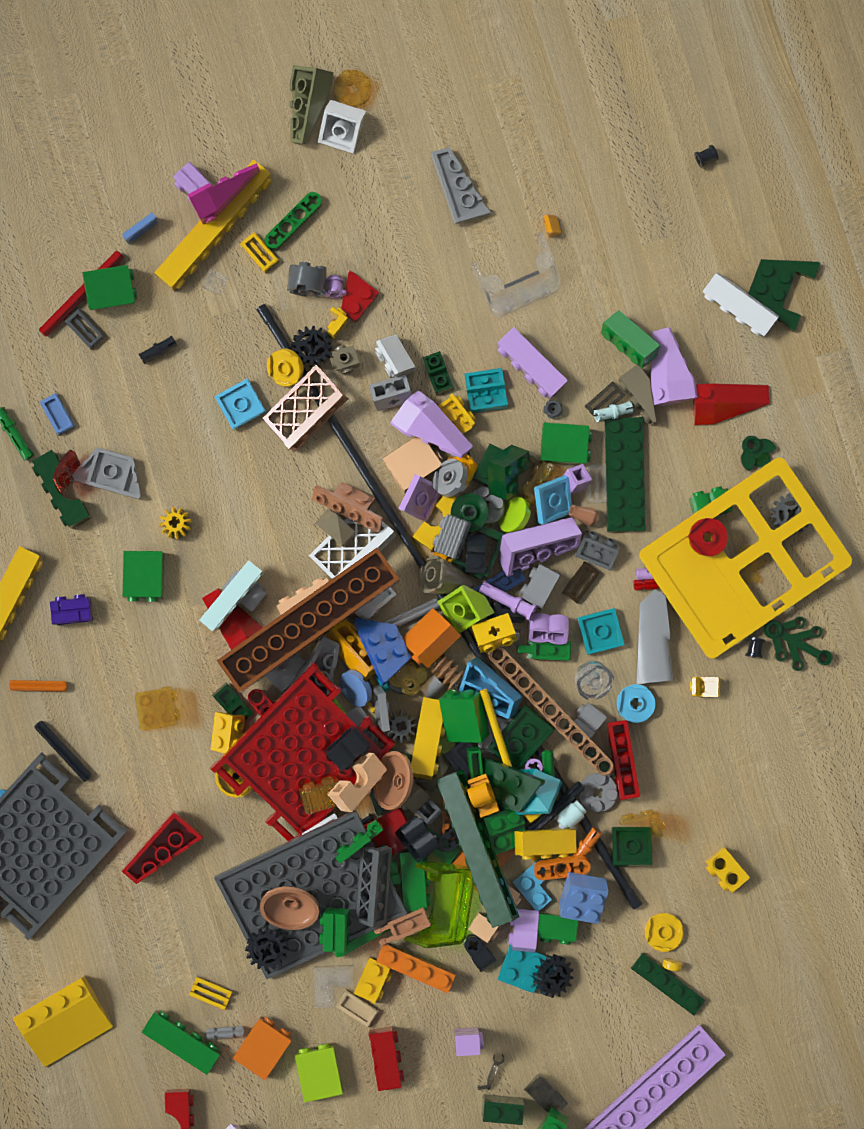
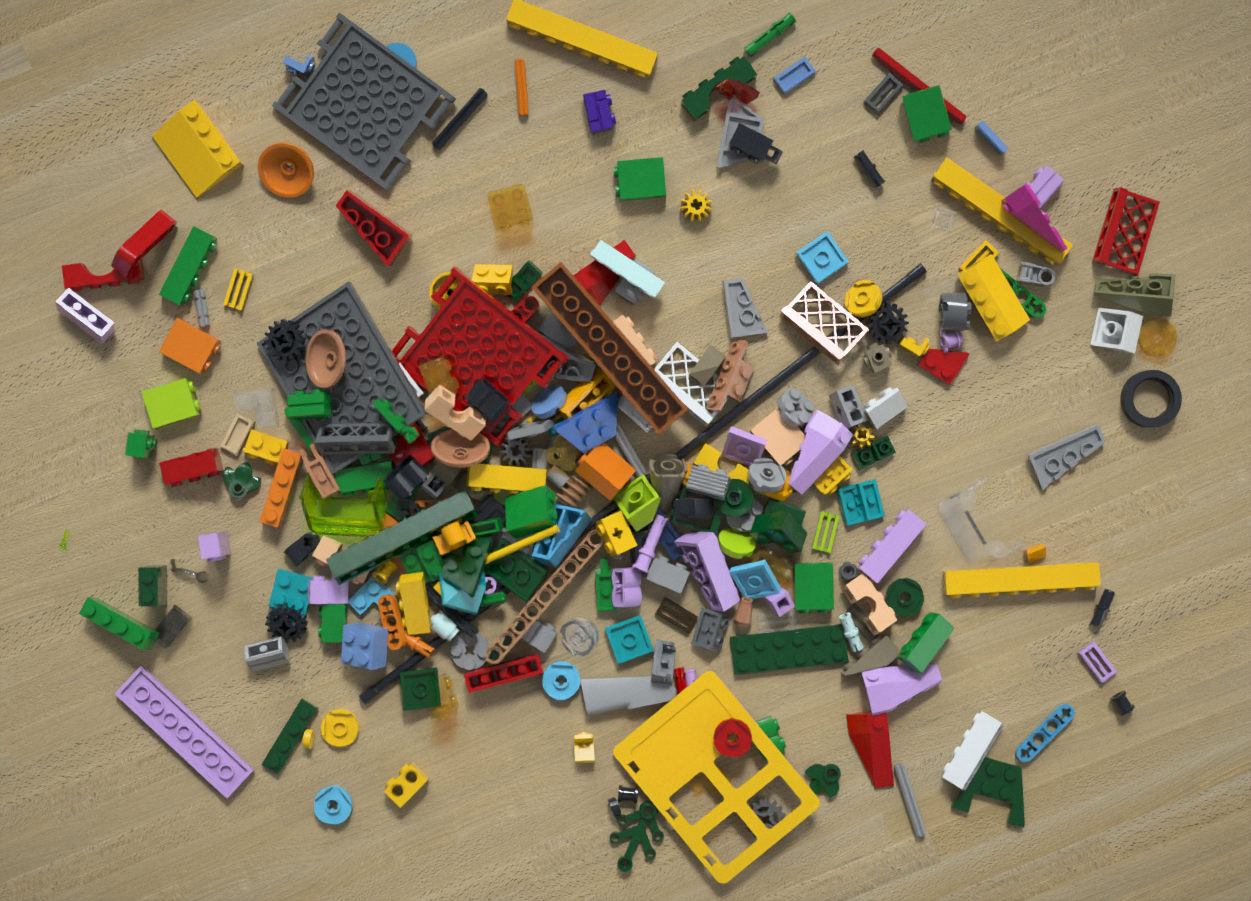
camera: 85 degrees right, 5 degrees up
none -> red beam [111,209,177,278]
none -> green brick [125,429,157,458]
none -> dark green plate [223,462,261,499]
none -> light grey brick [244,636,290,672]
none -> orange dish [258,142,314,198]
none -> medium azure plate [314,785,353,824]
none -> yellow bush [372,560,397,584]
none -> light grey piece [531,448,549,469]
none -> black tile [608,797,621,817]
none -> hinge [651,639,676,684]
none -> light grey wing [722,278,769,338]
none -> black brick [728,123,783,164]
none -> light grey plate [777,388,814,427]
none -> lime tile [812,511,840,553]
none -> light nougat arch [841,573,897,635]
none -> yellow gear [852,424,874,450]
none -> dark green plate [885,578,924,616]
none -> light grey axle [894,763,926,837]
none -> yellow brick [943,562,1101,598]
none -> yellow slope [958,254,1030,342]
none -> dark azure beam [1015,703,1075,762]
none -> light grey piece [1016,262,1055,287]
none -> lavender tile [1078,641,1117,683]
none -> black axle [1090,589,1115,627]
none -> red fence [1092,187,1160,275]
none -> black tyre [1120,370,1182,428]

